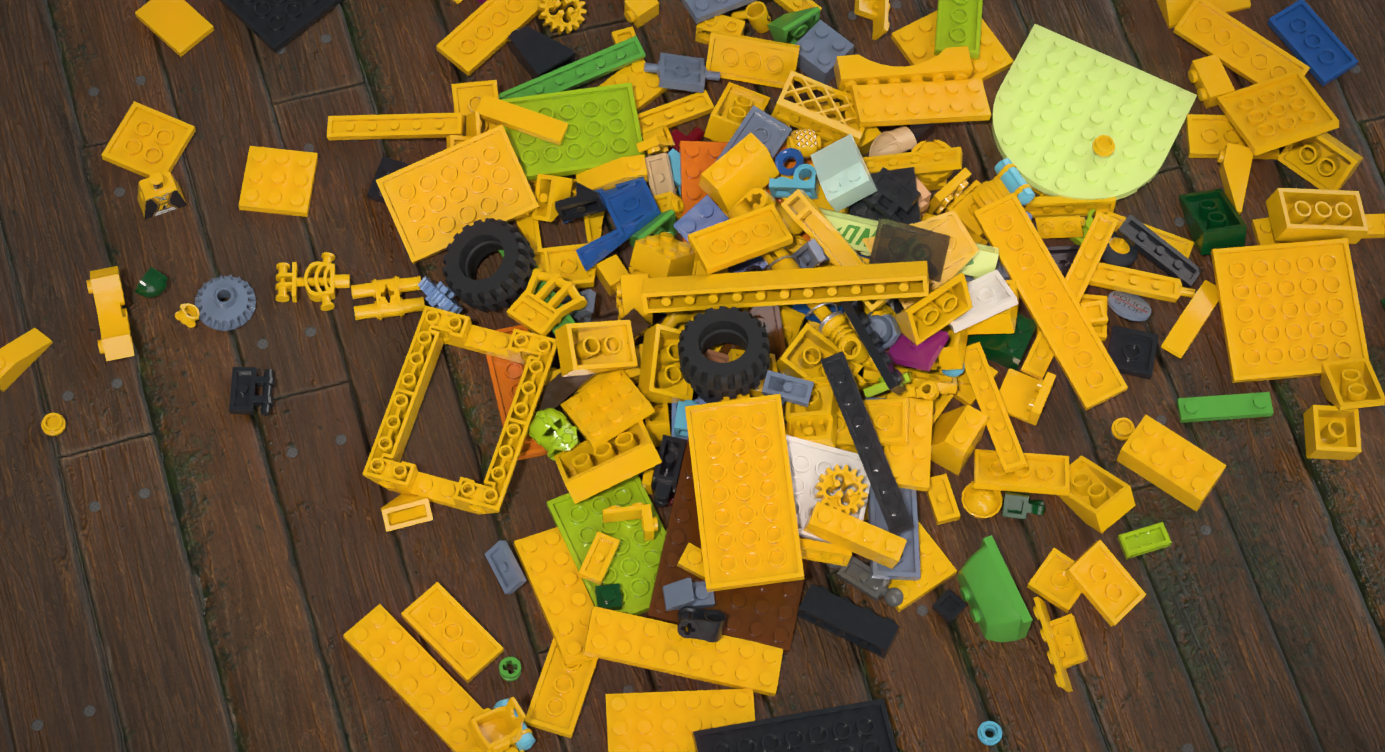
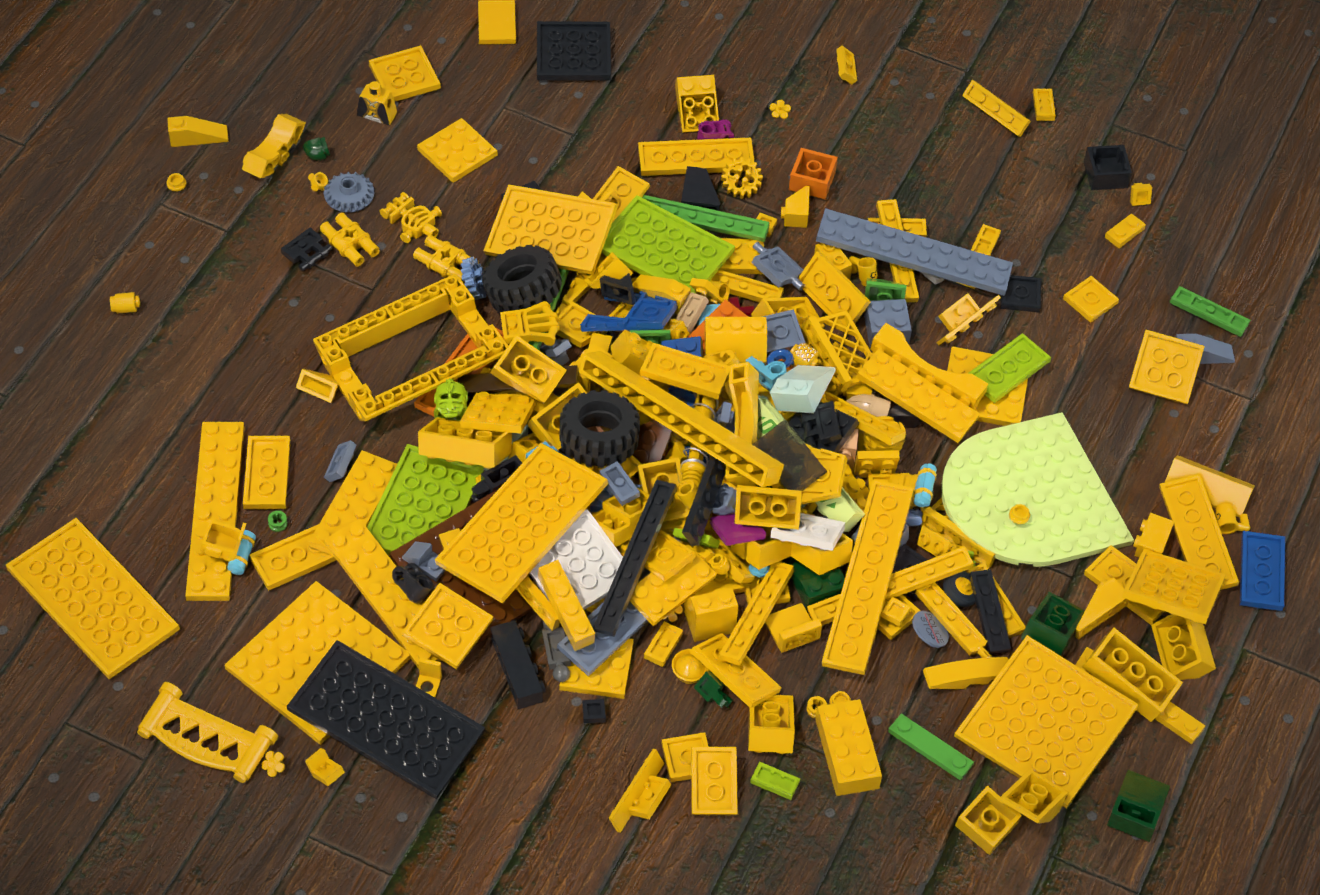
camera: 45 degrees right, 10 degrees down
yellow plate [327,113,464,140] -> none
yellow tile [476,94,568,146] -> none
yellow plate [578,532,620,585] -> none
dark green plate [595,583,622,610] -> none
yellow bracket [602,503,658,541] -> none
yellow gear [815,464,868,515] -> none
bright green windscreen [957,535,1032,642] -> none
medium azure plate [977,721,1002,746] -> none
black plate [1108,325,1159,379] -> none
none -> yellow brick [110,292,140,314]
none -> yellow pin [320,213,380,267]
none -> yellow plate [402,583,494,670]
none -> yellow bracket [416,658,442,697]
none -> yellow bush [807,696,827,718]
none -> yellow piece [1215,503,1250,534]

